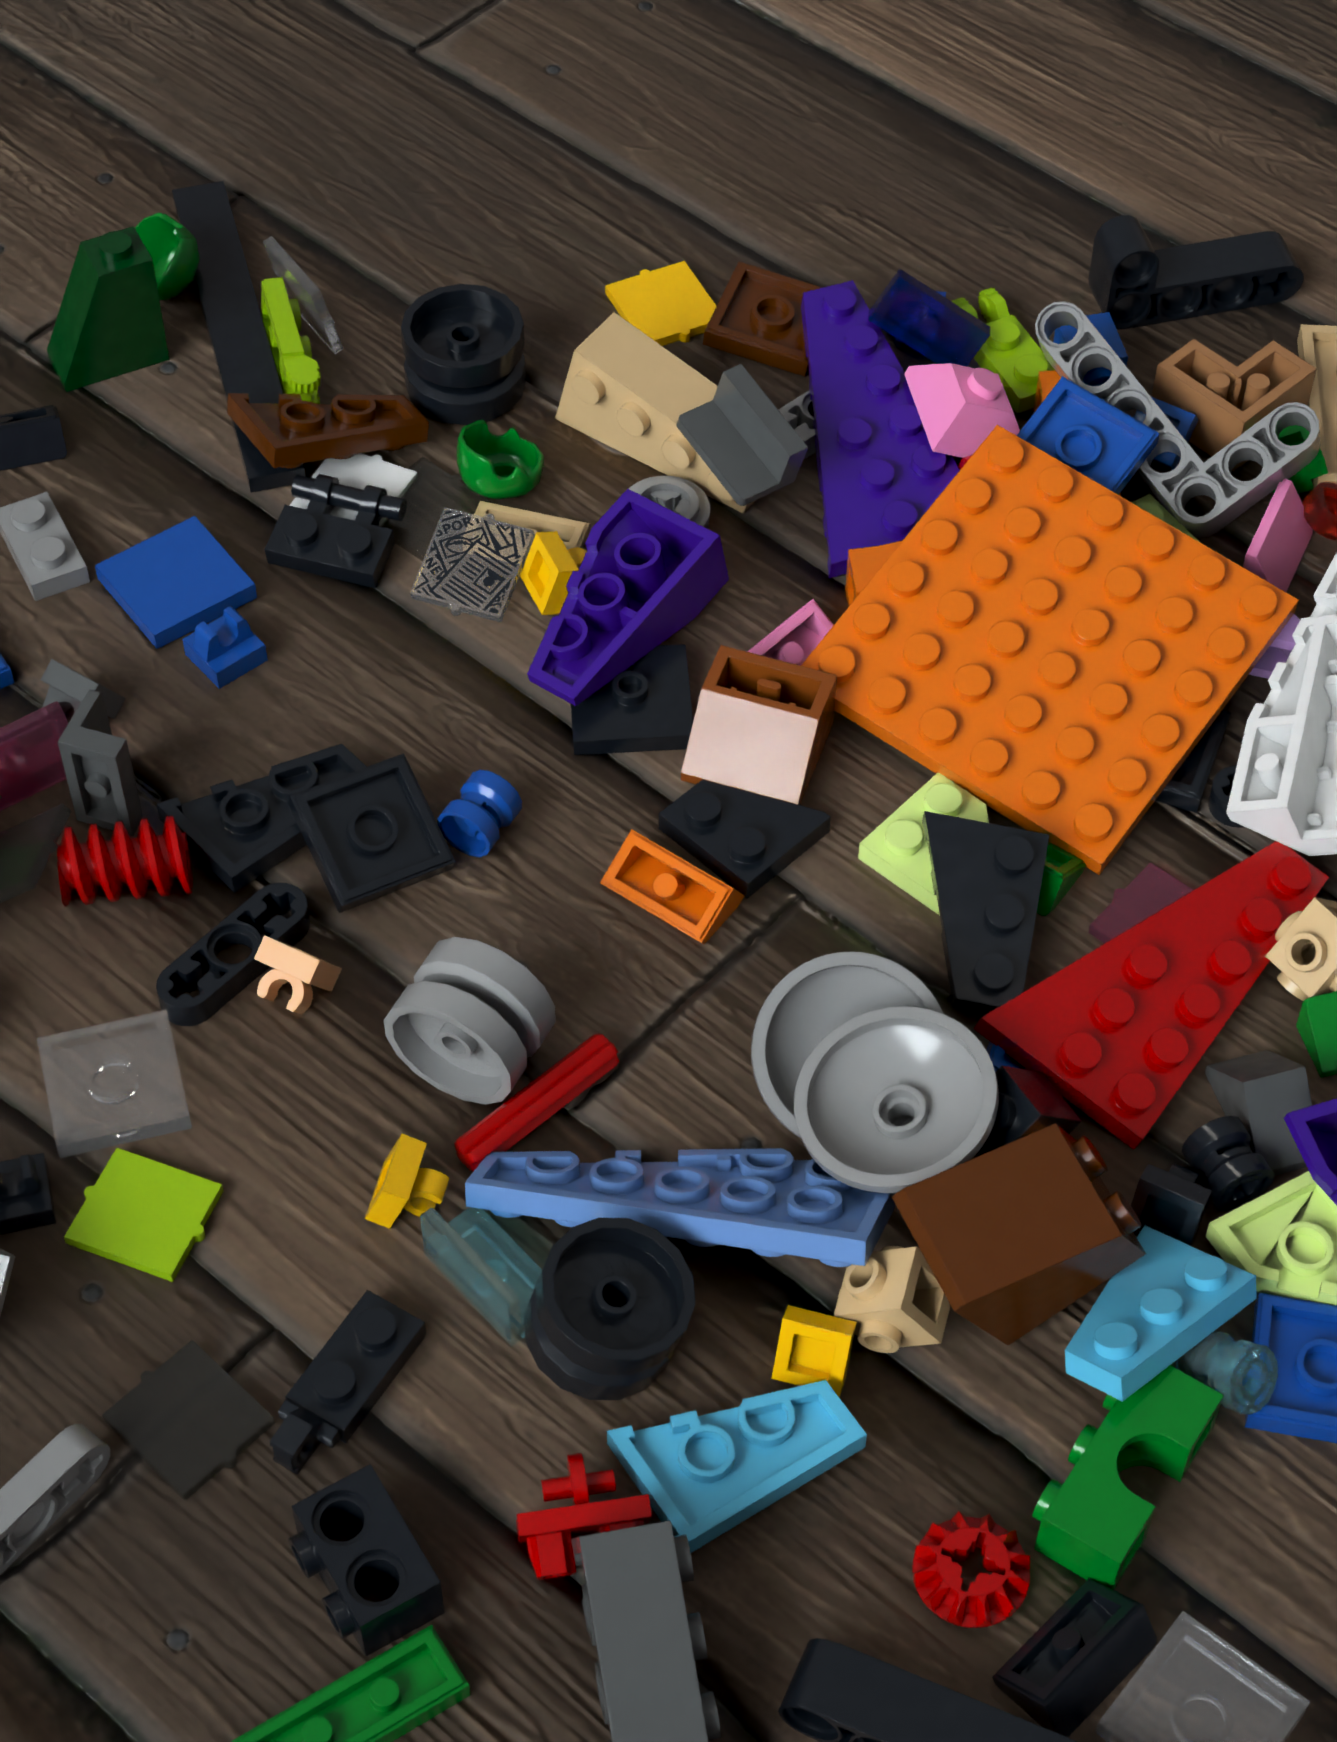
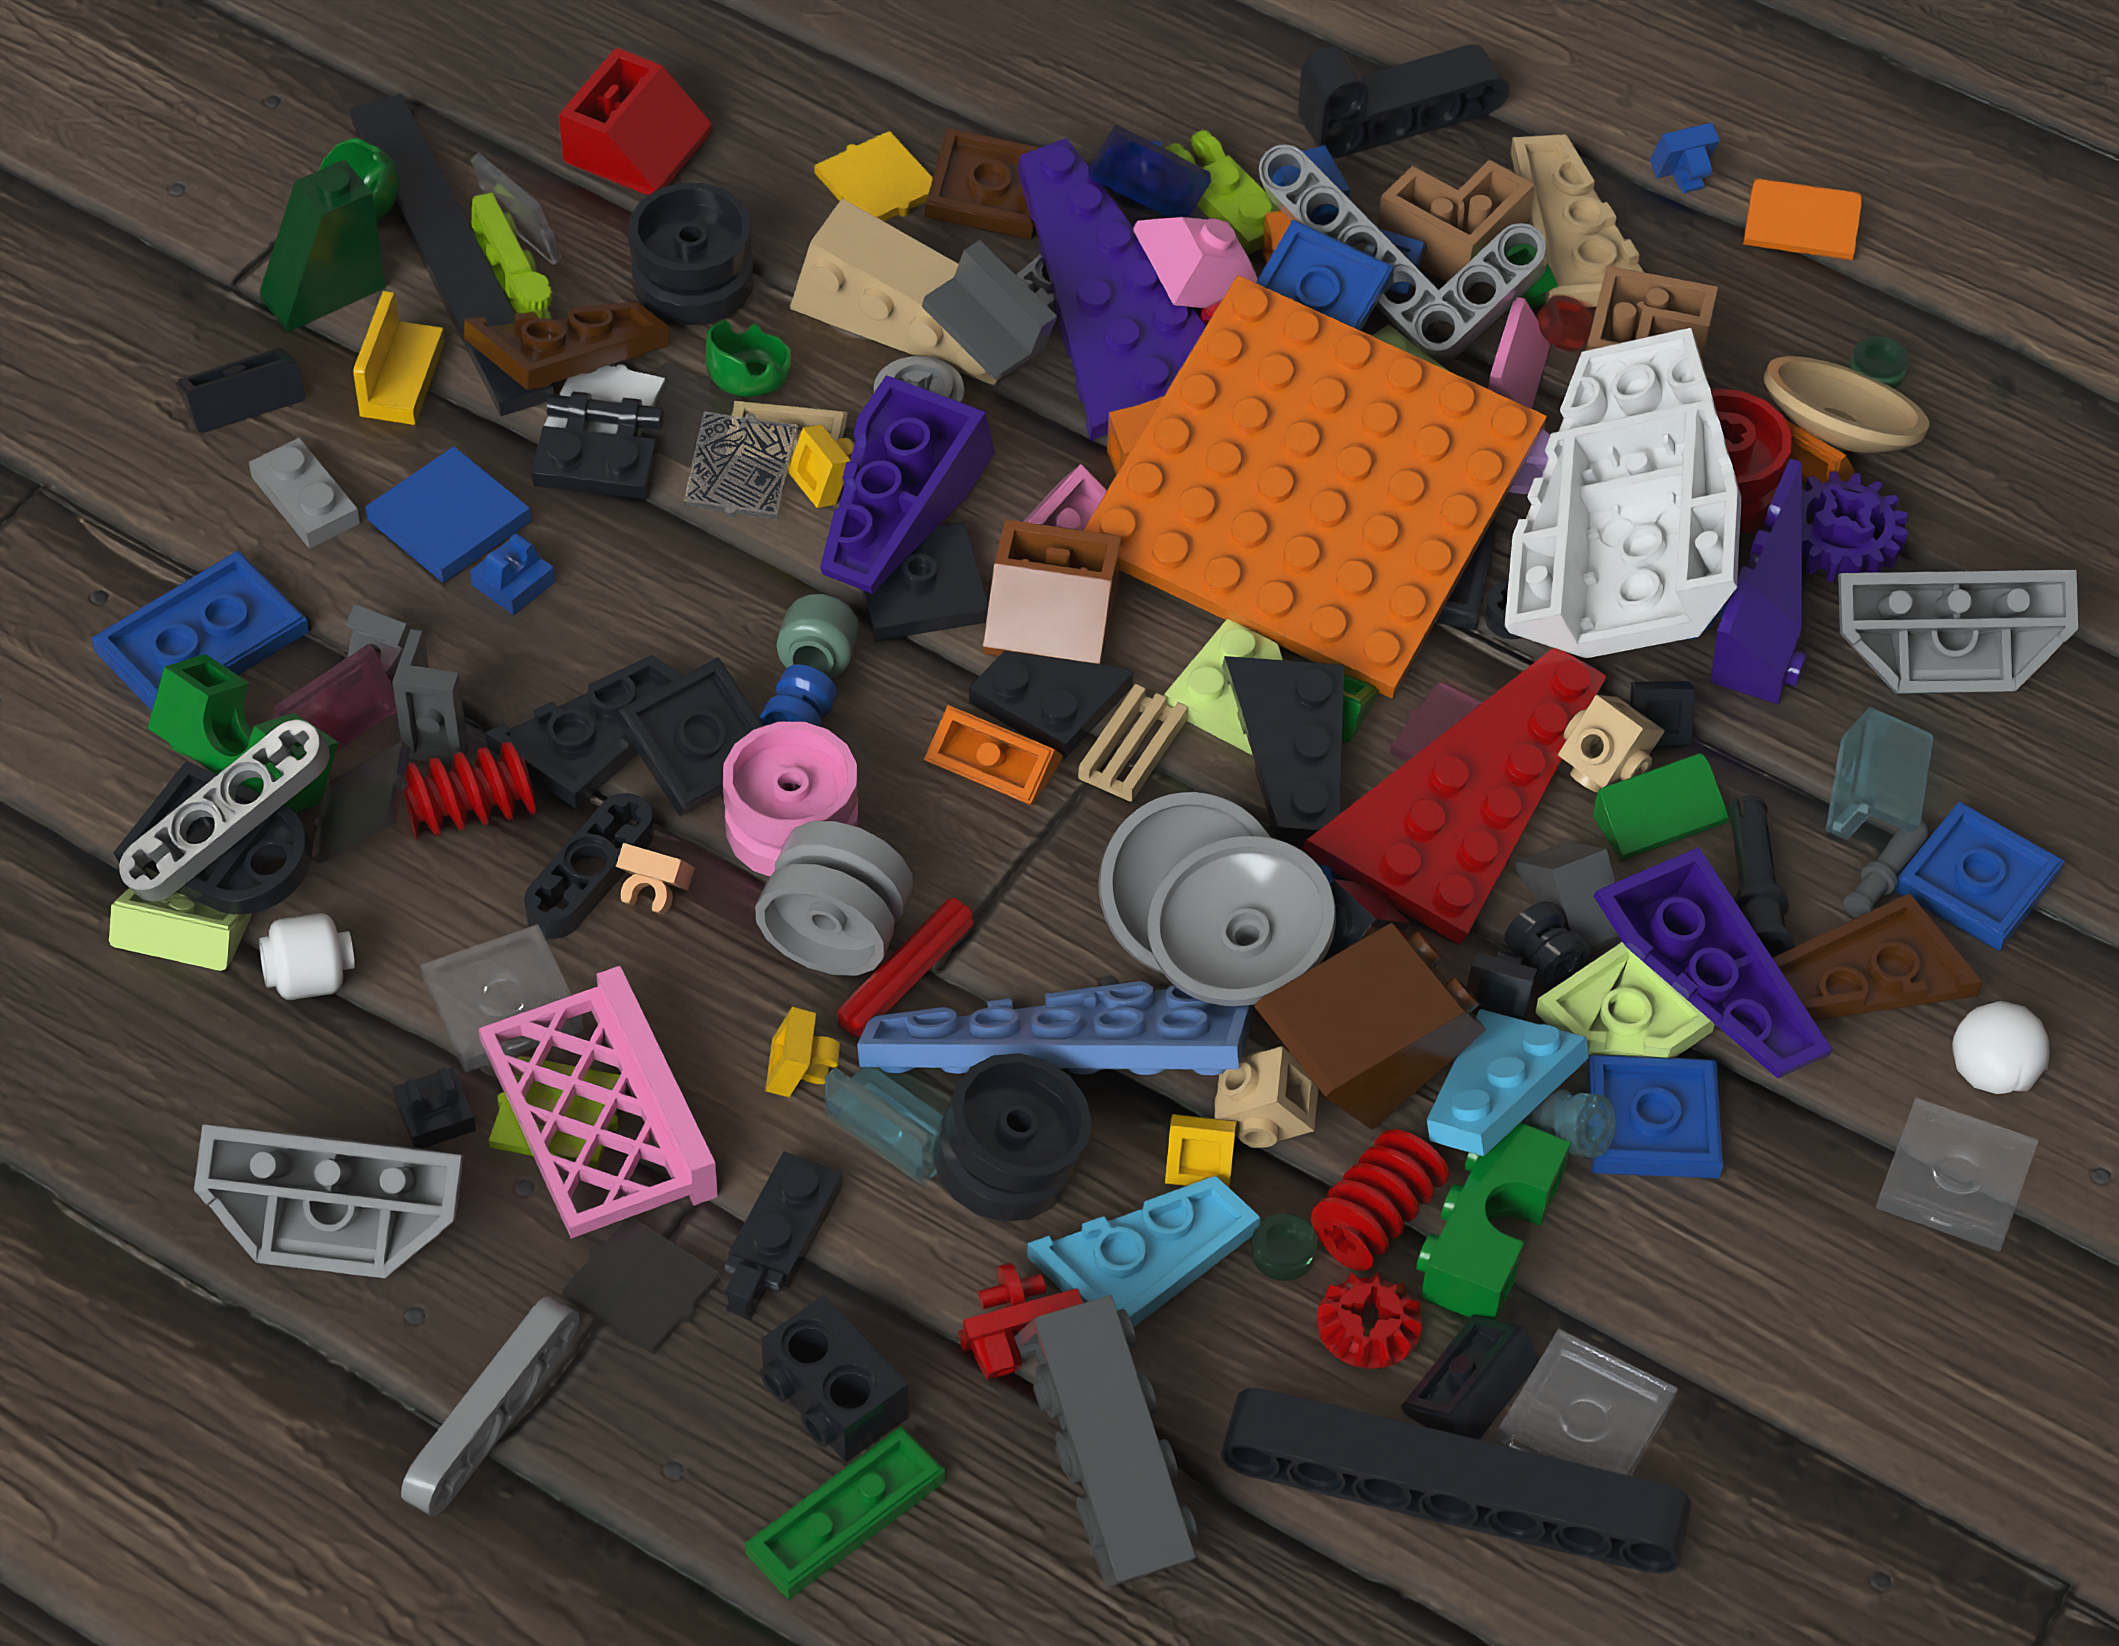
camera: 10 degrees left, 0 degrees up
none -> yellow panel [353,291,445,425]
none -> bright pink fence [478,966,718,1239]
none -> red slope [559,48,712,195]
none -> bright pink wheel [723,722,858,877]
none -> sand green head [776,594,859,679]
none -> tan tile [1078,684,1188,802]
none -> clear green tile [1251,1213,1317,1281]
none -> red piece [1311,1129,1450,1271]

